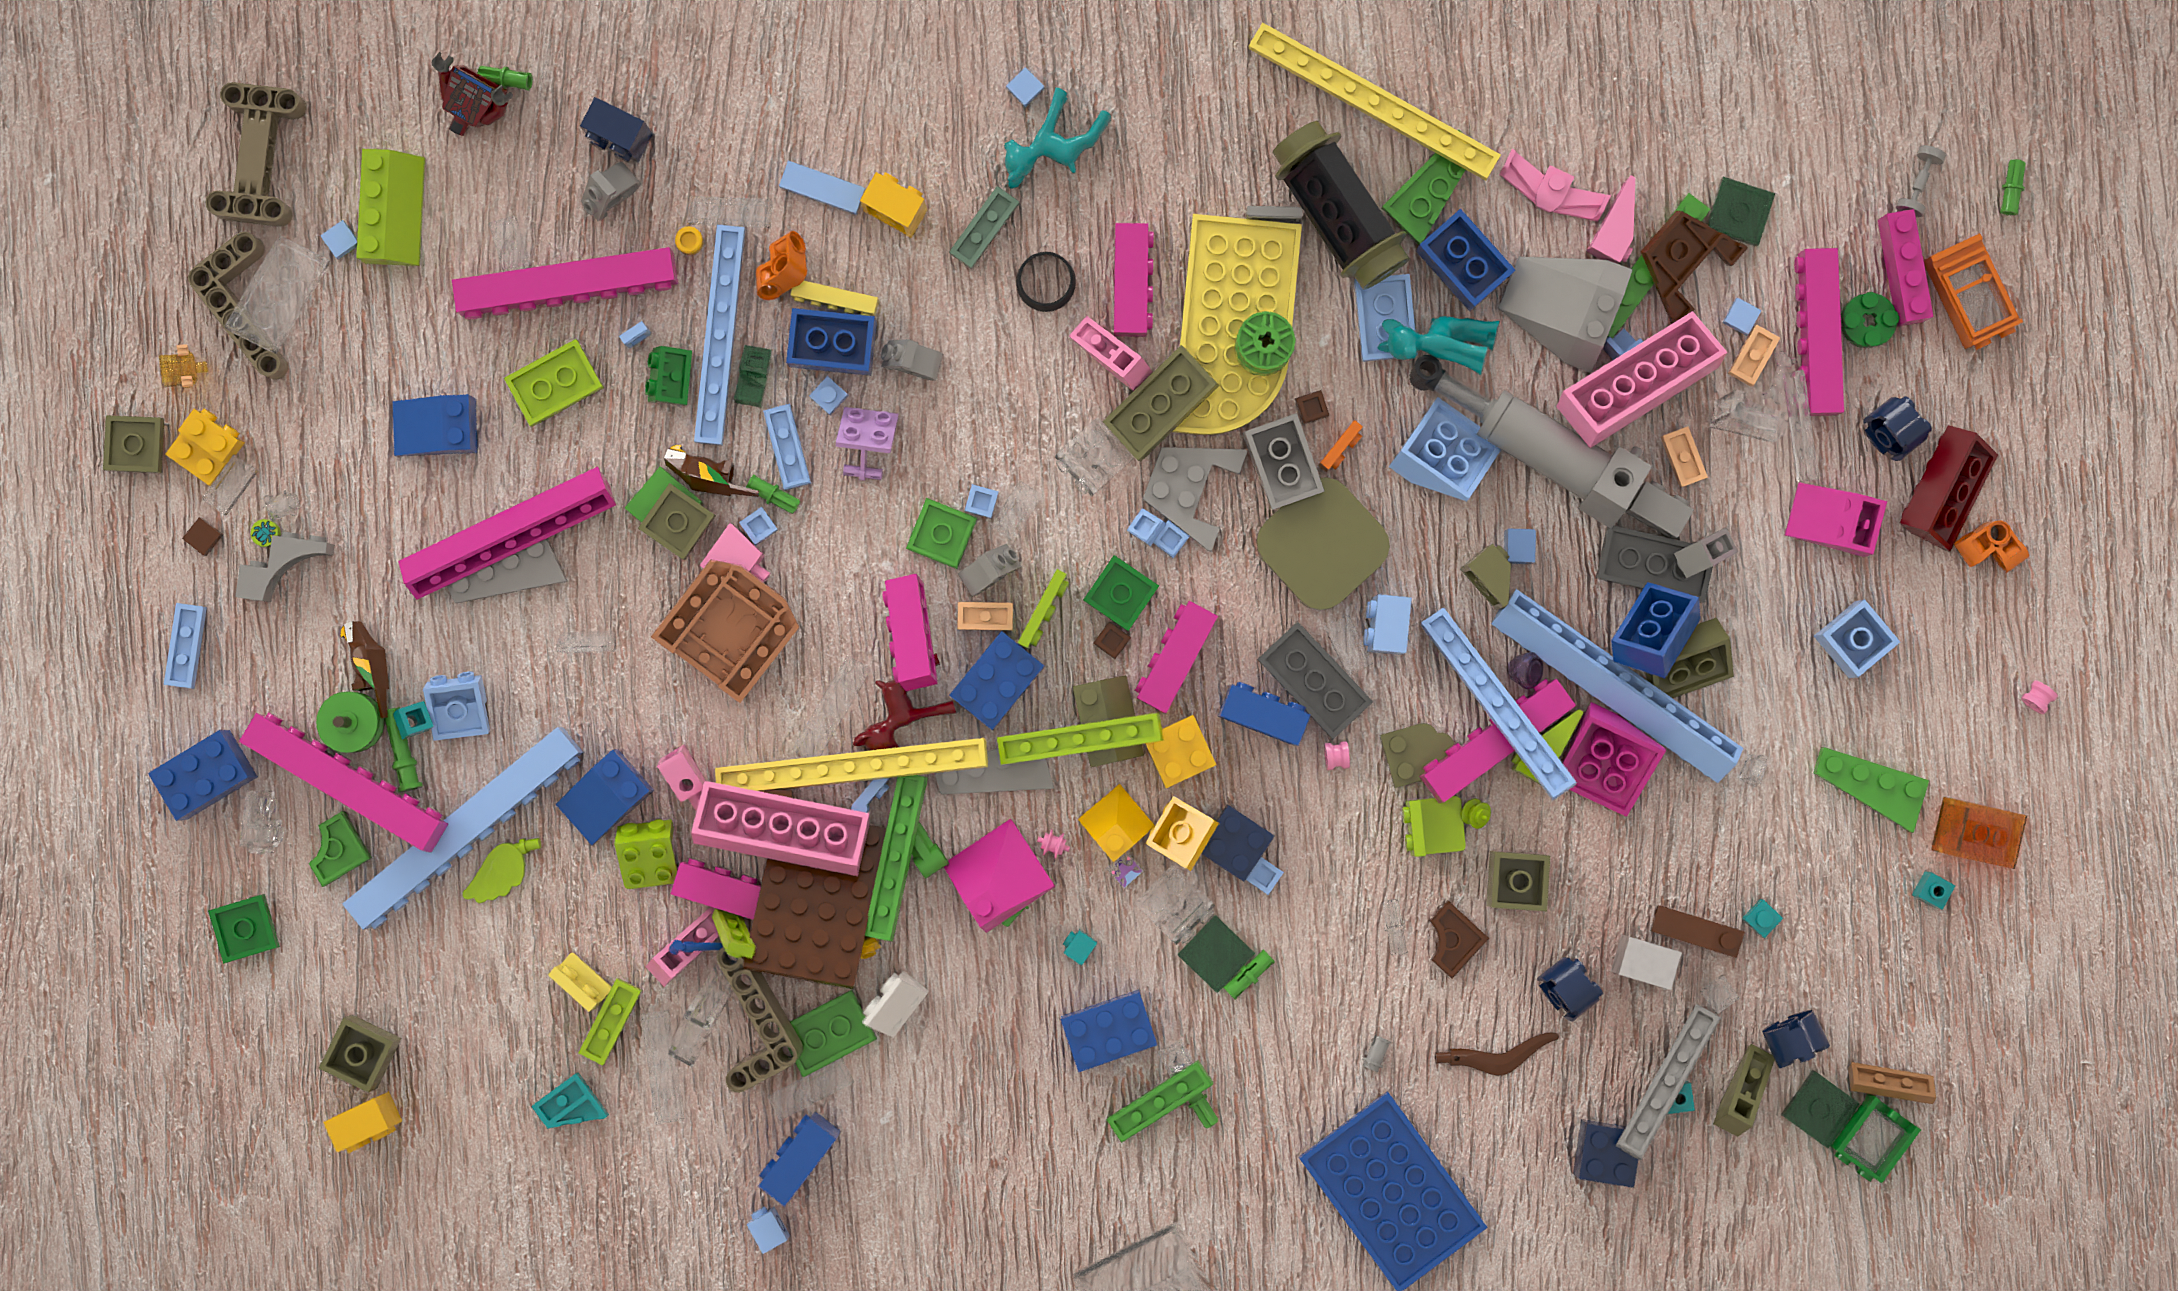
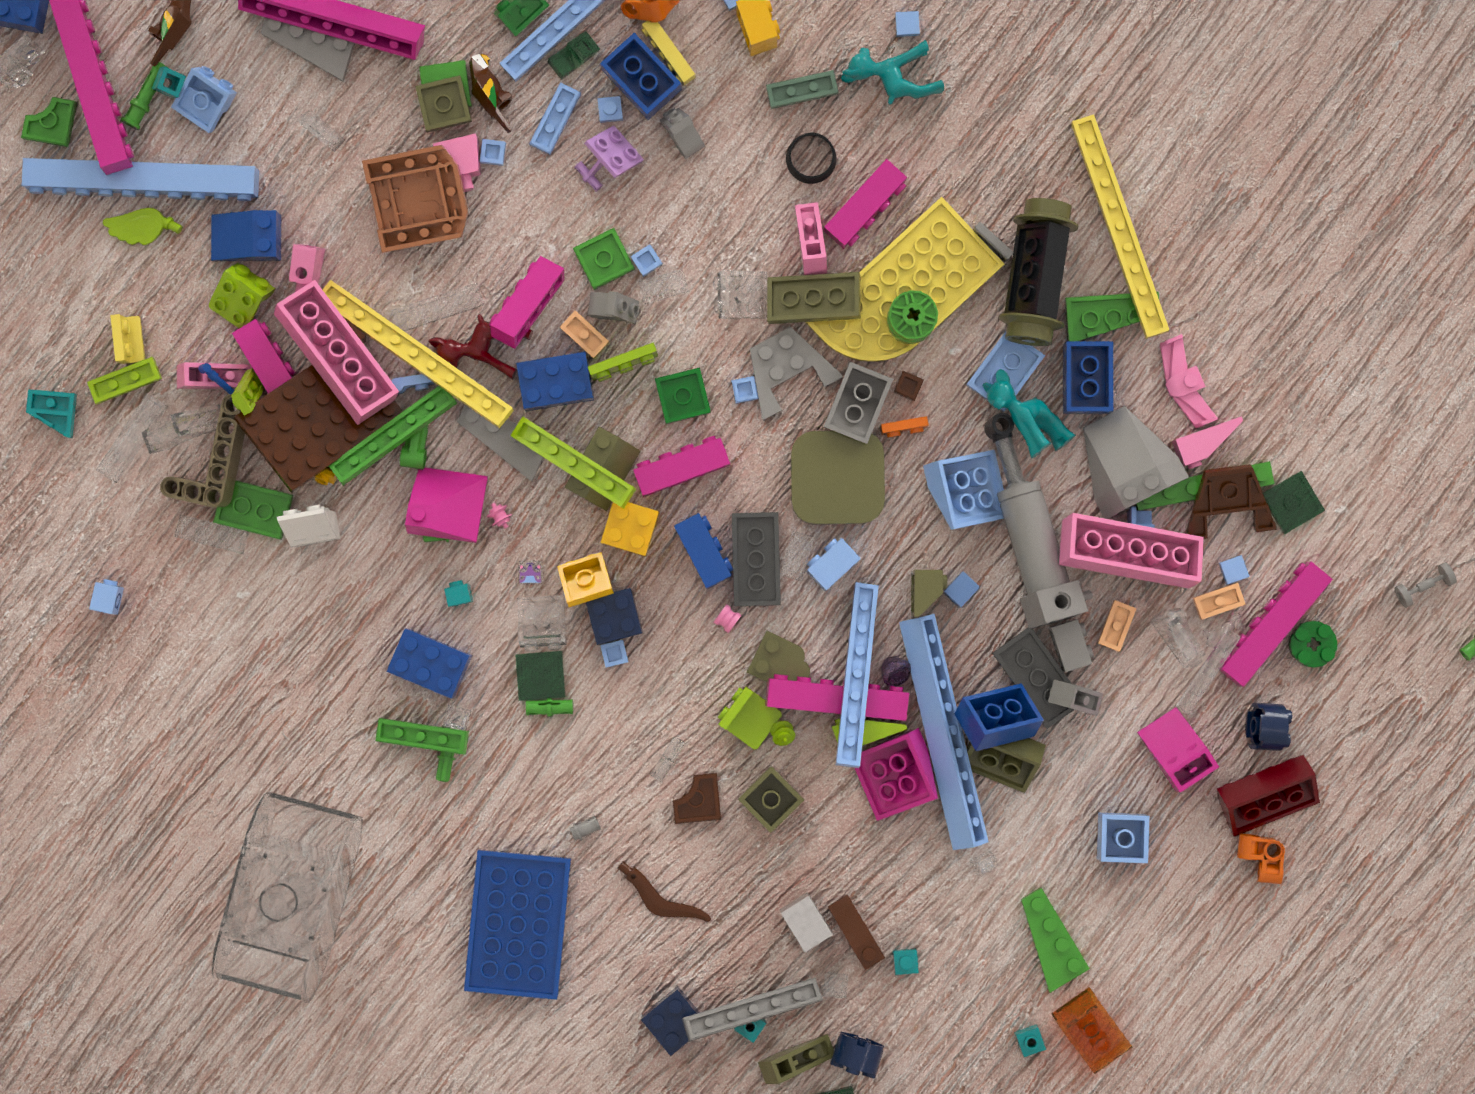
camera: 45 degrees right, 0 degrees up
bright green wheel [316,692,385,753] -> none
bright green axle [746,475,800,514] -> none
blue brick [758,1111,841,1207] -> none
yellow slope [1078,784,1155,862] -> none
reddish brown tile [1093,621,1131,660] -> none
light blue tile [1127,508,1166,546] -> none
dark blue brick [1537,957,1603,1022] -> none
dark pink brick [1877,209,1934,327] -> none
orange door [1923,233,2023,350] -> none
bright pink wheel [2021,680,2058,714] -> none

